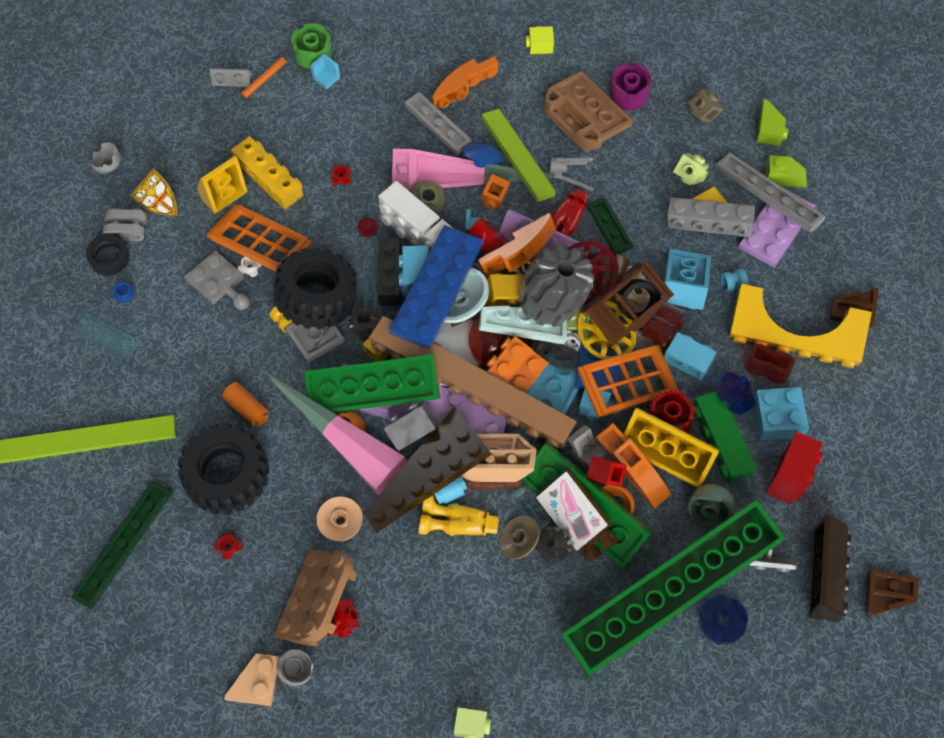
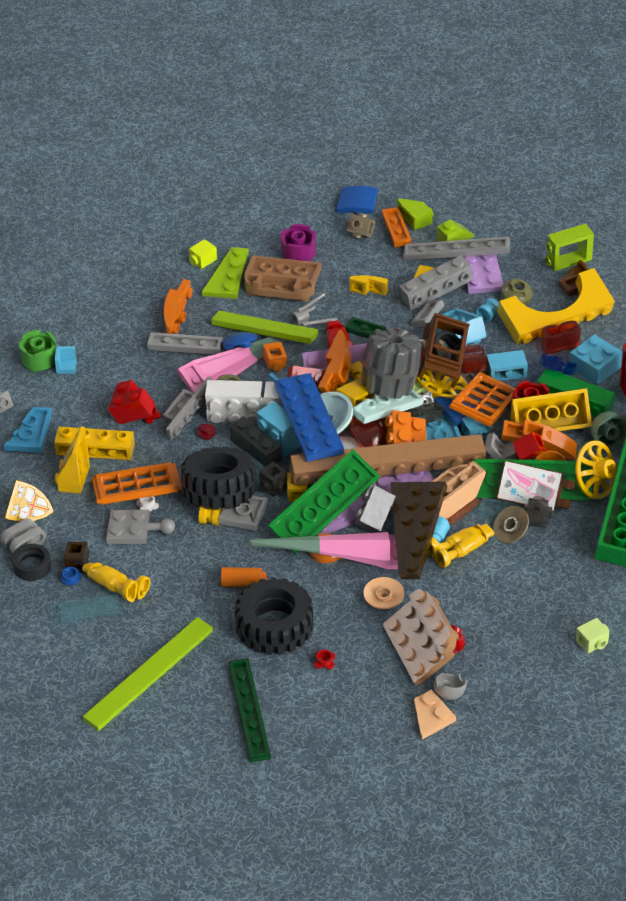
camera: 40 degrees left, 20 degrees down
orange bar [240,57,286,99] -> none
yellowish green brick [673,153,709,185] -> none
none -> dark azure wing [4,407,53,453]
none -> dark brown brick [63,542,90,573]
none -> yellow piece [82,563,151,602]
none -> red brick [108,379,155,424]
none -> light grey bracket [163,377,212,440]
none -> lime wing [202,247,249,299]
none -> blue slope [337,186,378,215]
none -> yellow slope [349,275,388,295]
none -> orange plate [382,207,411,248]
none -> light grey tile [411,300,444,328]
none -> olive piece [500,279,533,305]
none -> lime window [545,223,594,271]
none -> yellow wheel [576,441,617,499]

